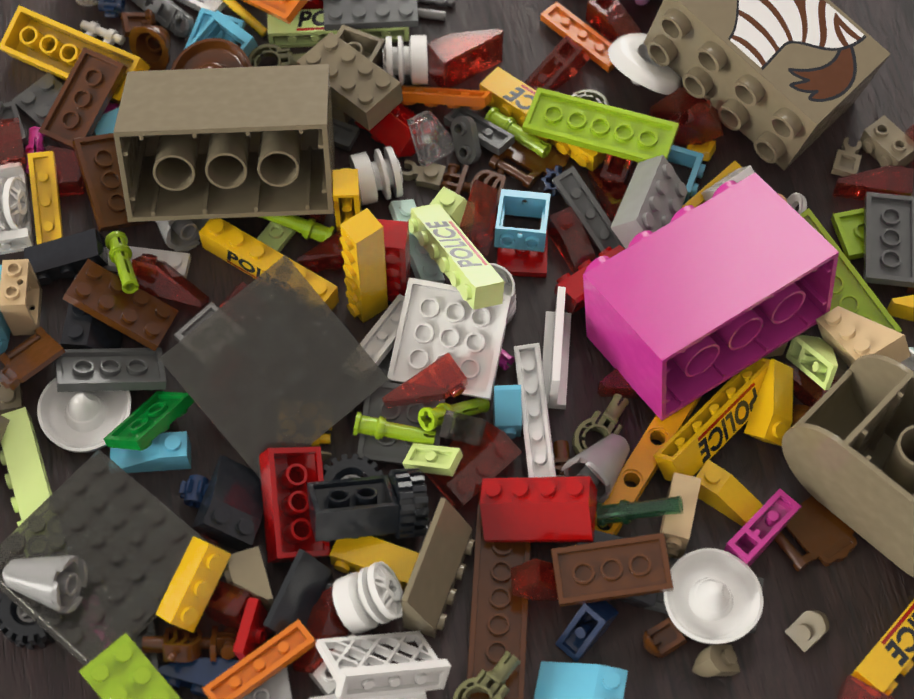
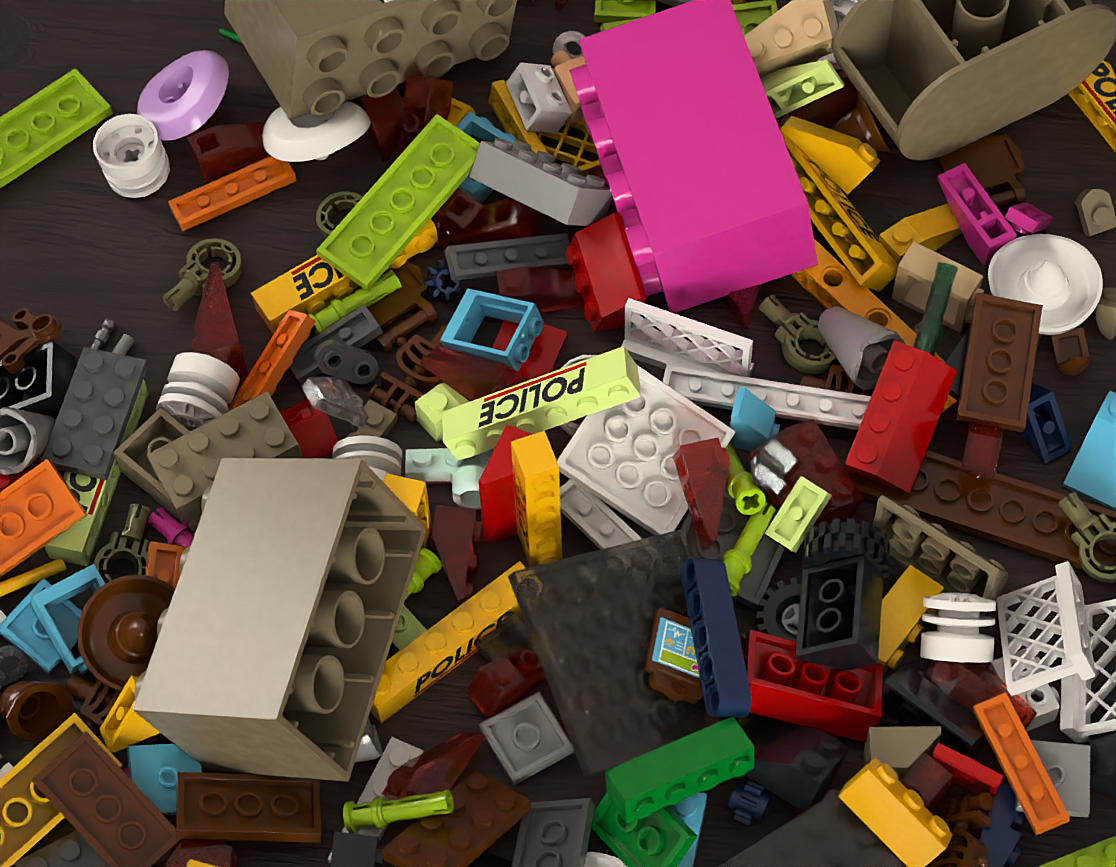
camera: 70 degrees left, 0 degrees up
clear red slope [524,35,590,91] -> none
none -> olive pin [163,238,242,311]
none -> green brick [605,716,754,824]
none -> piece [645,608,746,704]
none -> dark blue beam [681,557,752,718]
none -> dark pink plate [1004,202,1053,235]

